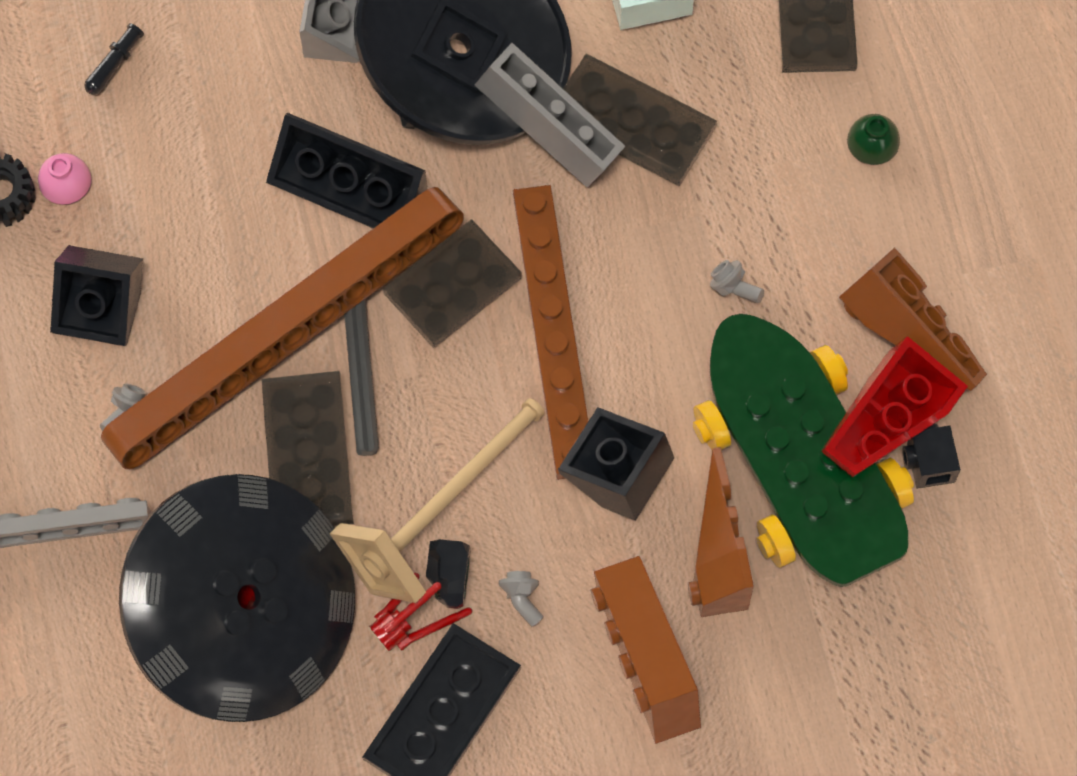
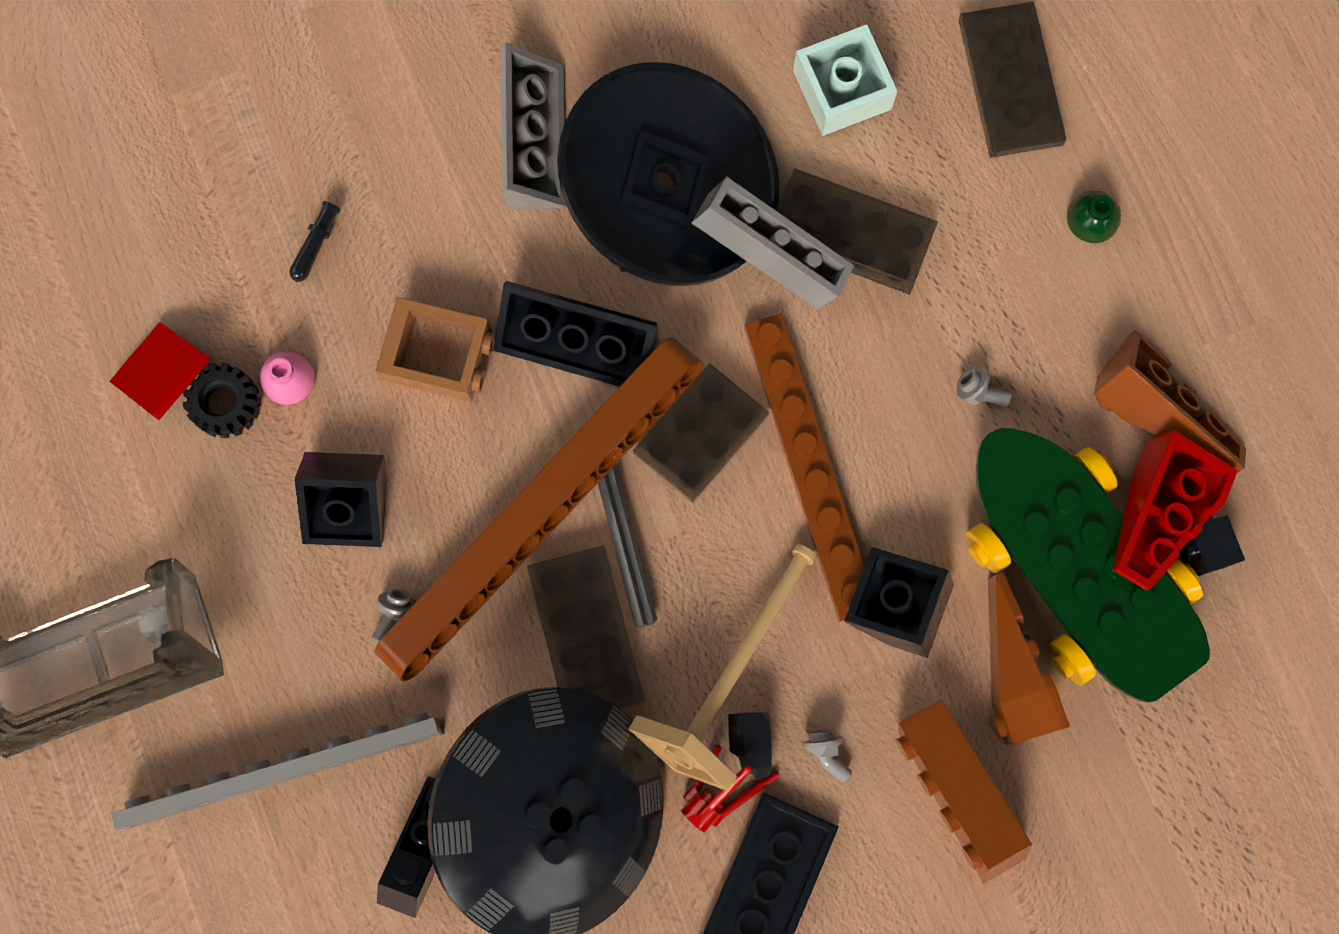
camera: 10 degrees left, 10 degrees up
none -> medium nougat window [375,297,495,402]
none -> black slope [377,776,436,918]

